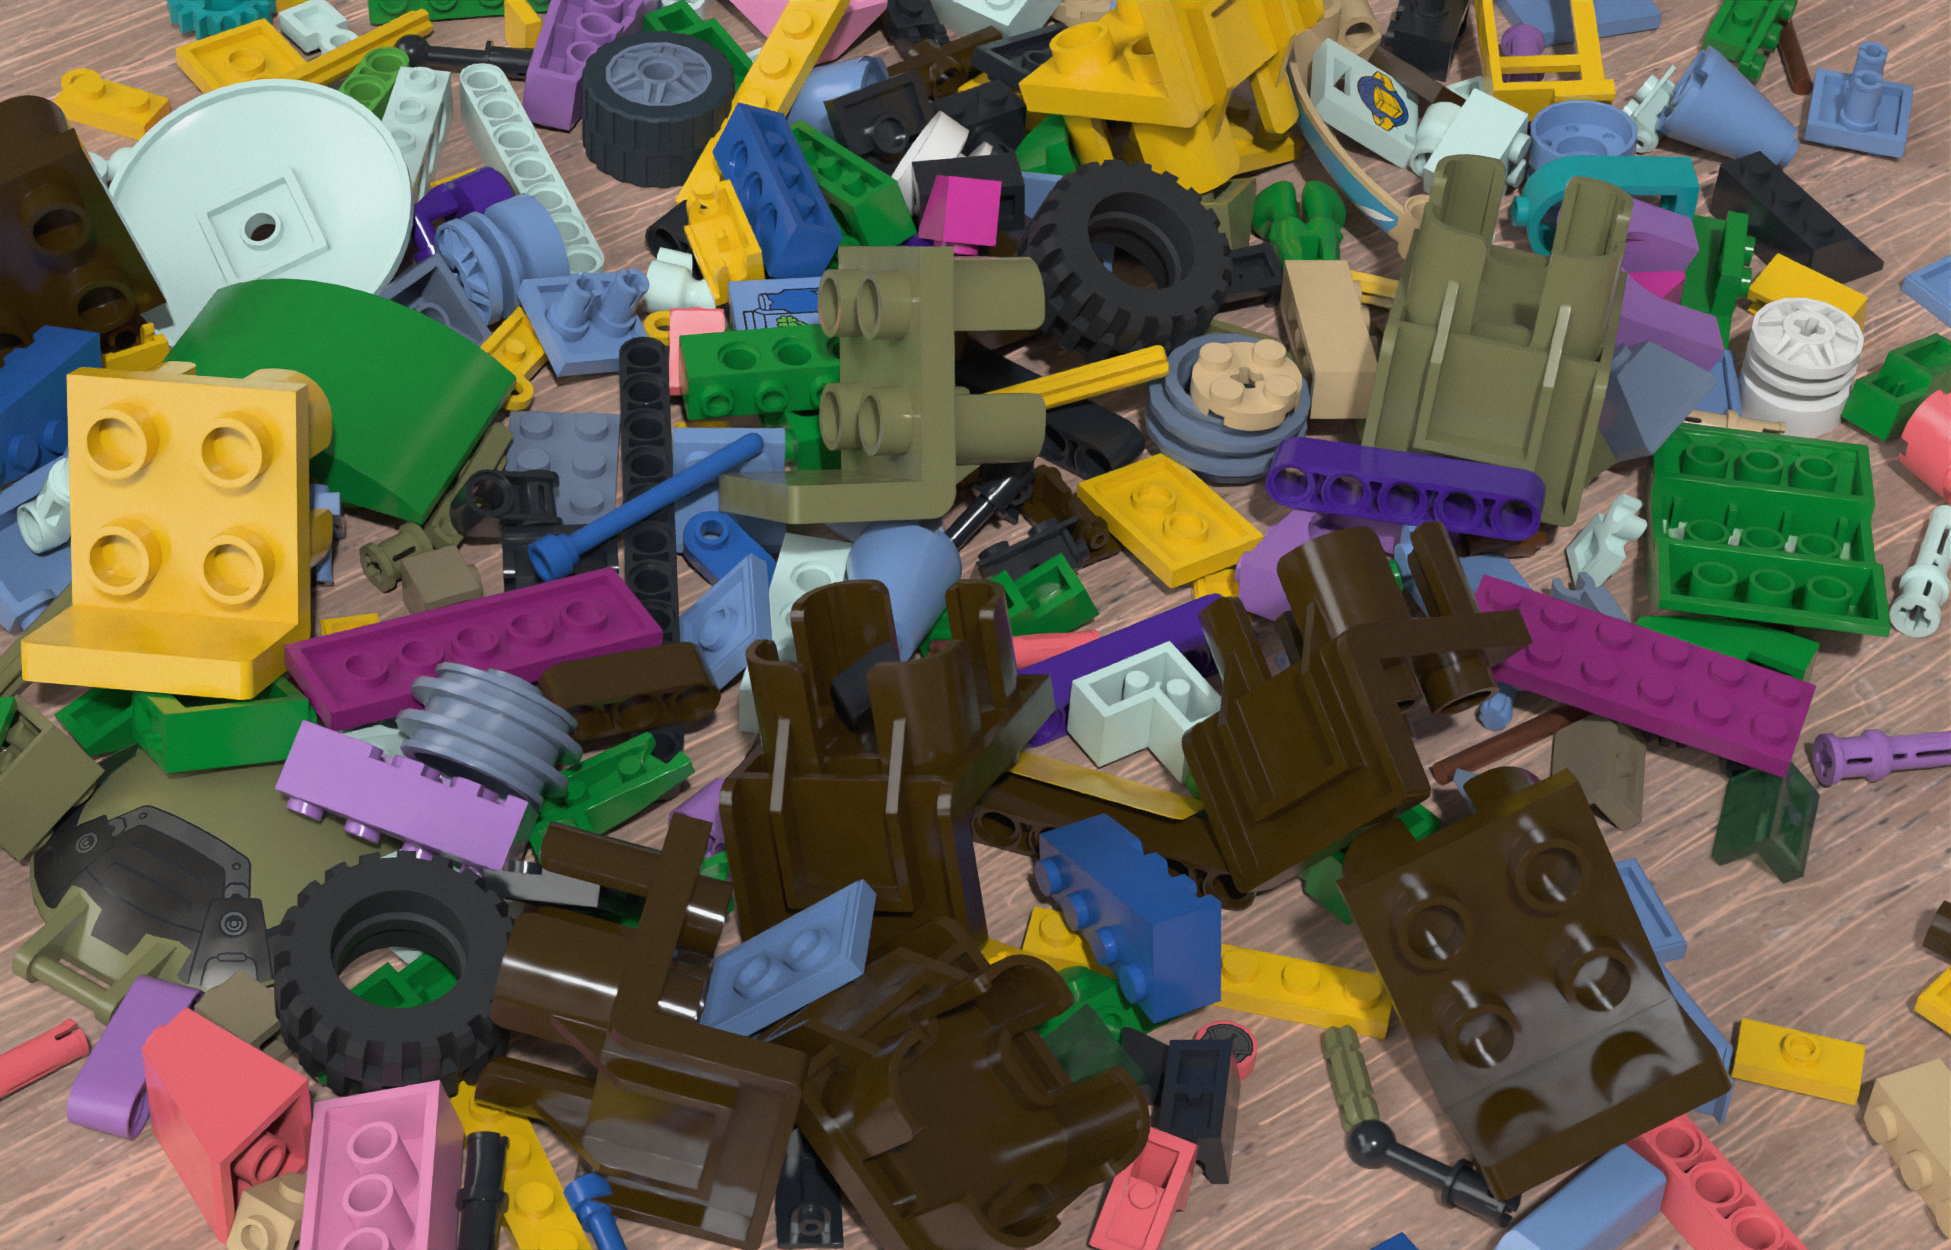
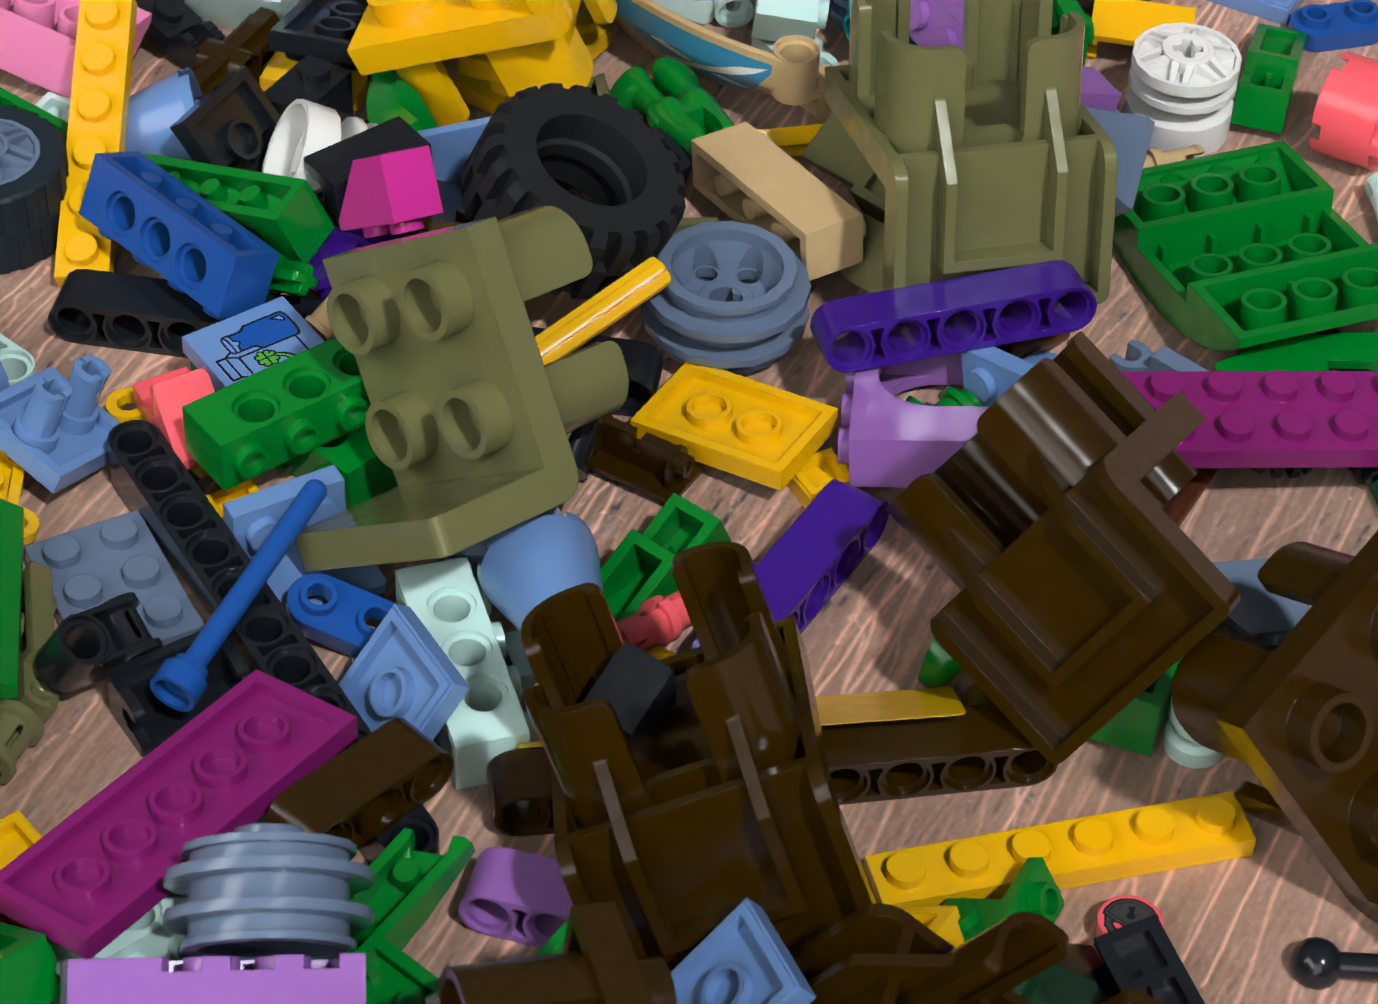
camera: 25 degrees left, 0 degrees up
dark tan brick [401,544,483,615] -> none
light aqua piece [641,247,722,313] -> none
yellow hinge [684,179,765,306] -> none
black hinge [970,515,1090,582] -> none
blue wedge [1034,813,1221,1024] -> none
light aqua brick [1067,641,1221,783] -> none
tan plate [1190,339,1302,431] -> none
olive axle [1322,1025,1380,1133] -> none
dark tan panel [1552,713,1646,831] -> none
light aqua plate [1566,494,1647,587] -> none

